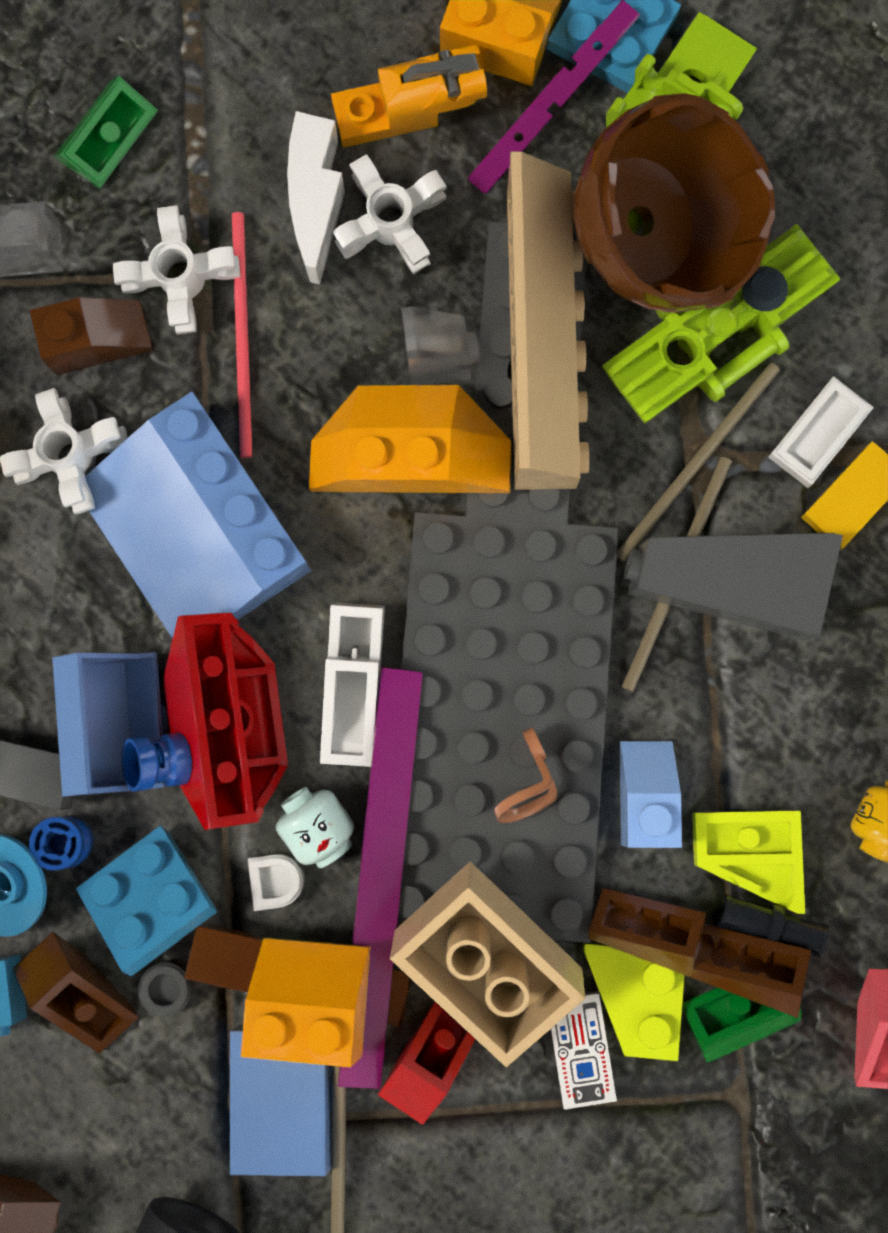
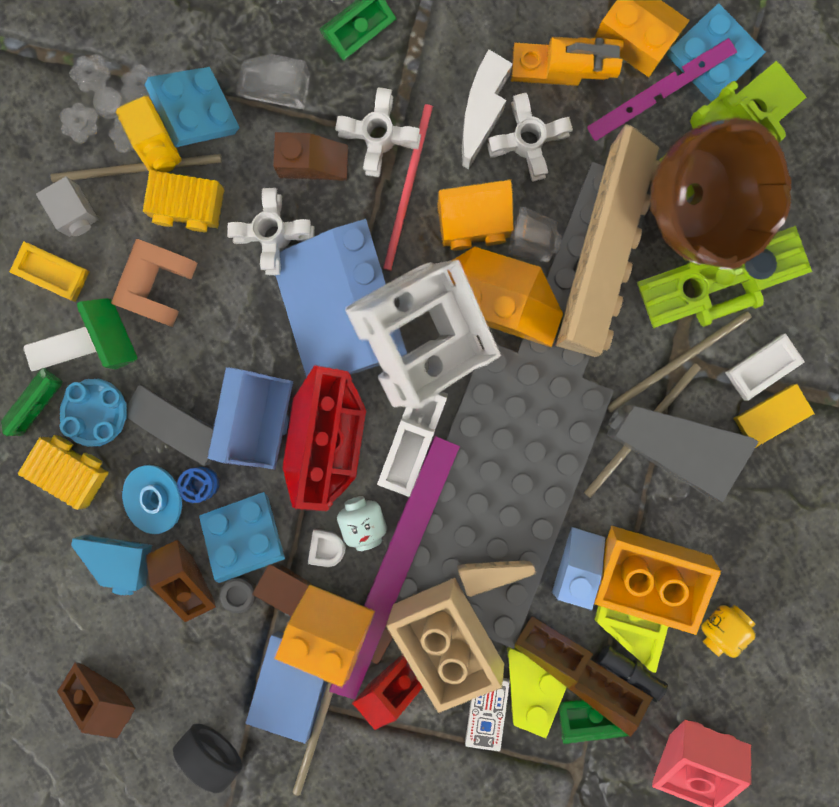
camera: 15 degrees right, 5 degrees up
blue wheel [121,732,192,792] -> none
nougat piece [494,727,558,823] -> none
none -> white piece [345,260,501,408]
none -> light orange slope [437,180,514,251]
none -> tan slope [457,560,536,597]
none -> light orange slope [594,525,721,635]

